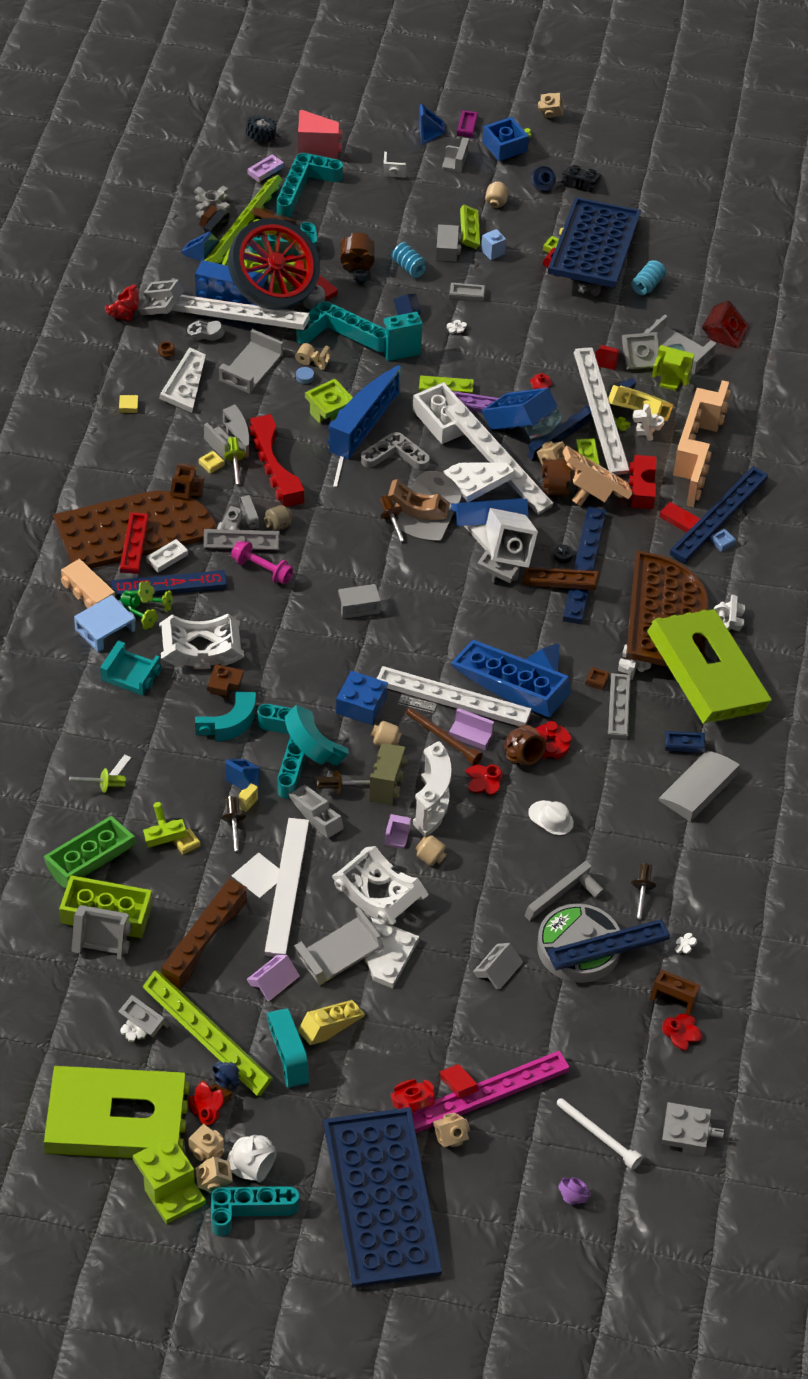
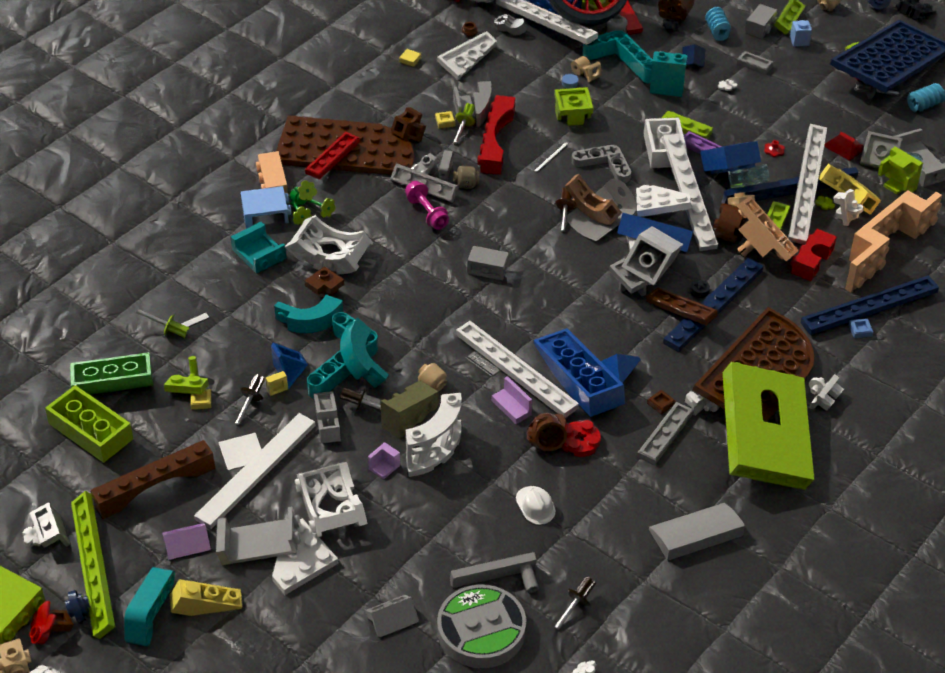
camera: 30 degrees right, 5 degrees down
light grey panel [71,905,132,960] -> none
dark blue tile [111,570,227,599] -> none
white plate [146,539,188,573] -> none
light grey panel [219,329,283,394] -> none
blue slope [328,366,401,460] -> none
blue brick [336,671,388,725] -> none
reddish brown piece [406,708,483,766] -> none
tan head [415,836,447,866] -> none
red plate [465,765,503,795] -> none
dark blue tile [547,919,670,971] -> none
red tile [659,502,700,533] -> none
dark blue plate [665,731,705,753] -> none

